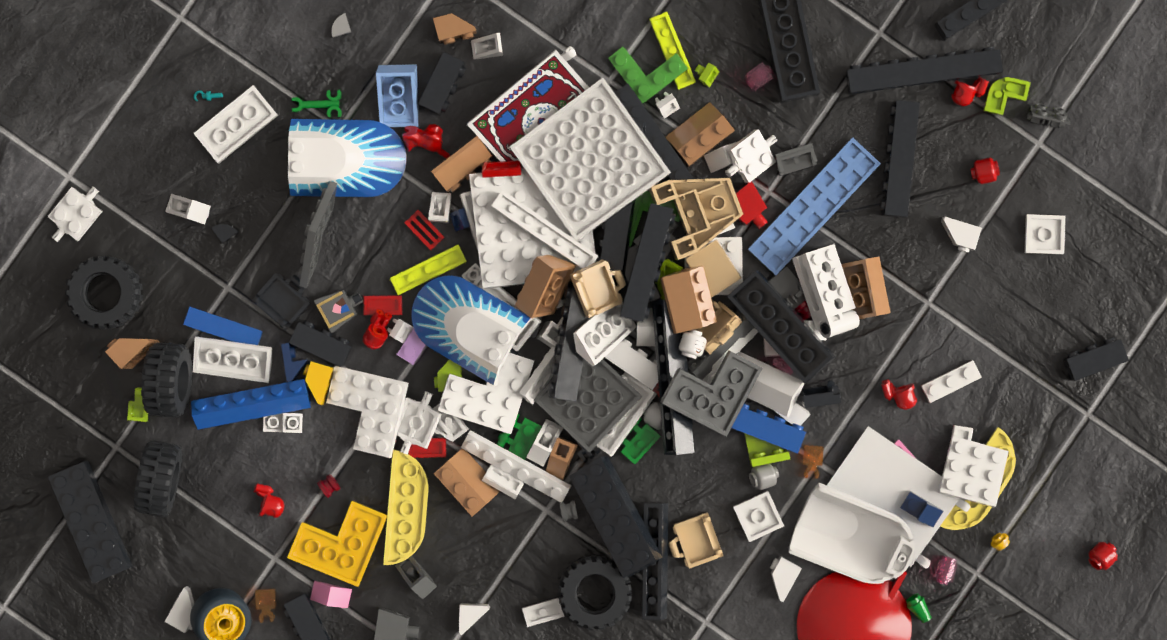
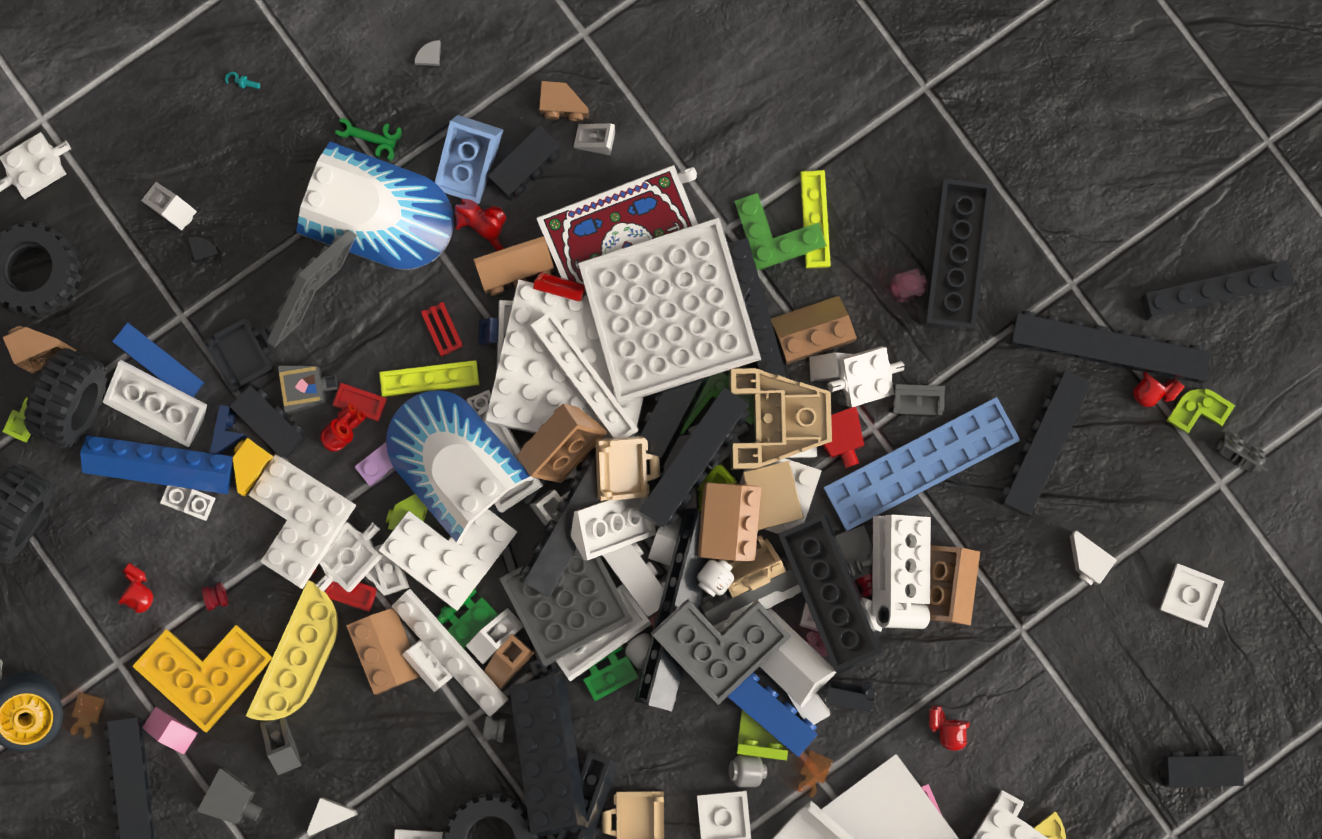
camera: 20 degrees right, 5 degrees down
white plate [194,85,278,164] -> none
white tile [387,319,414,344] -> none
white slope [428,192,451,223] -> none
white plate [520,347,556,405] -> none
white tile [655,92,680,119] -> none
lime tile [695,63,719,88] -> none
white plate [921,360,982,403] -> none
red head [971,157,1000,184] -> none

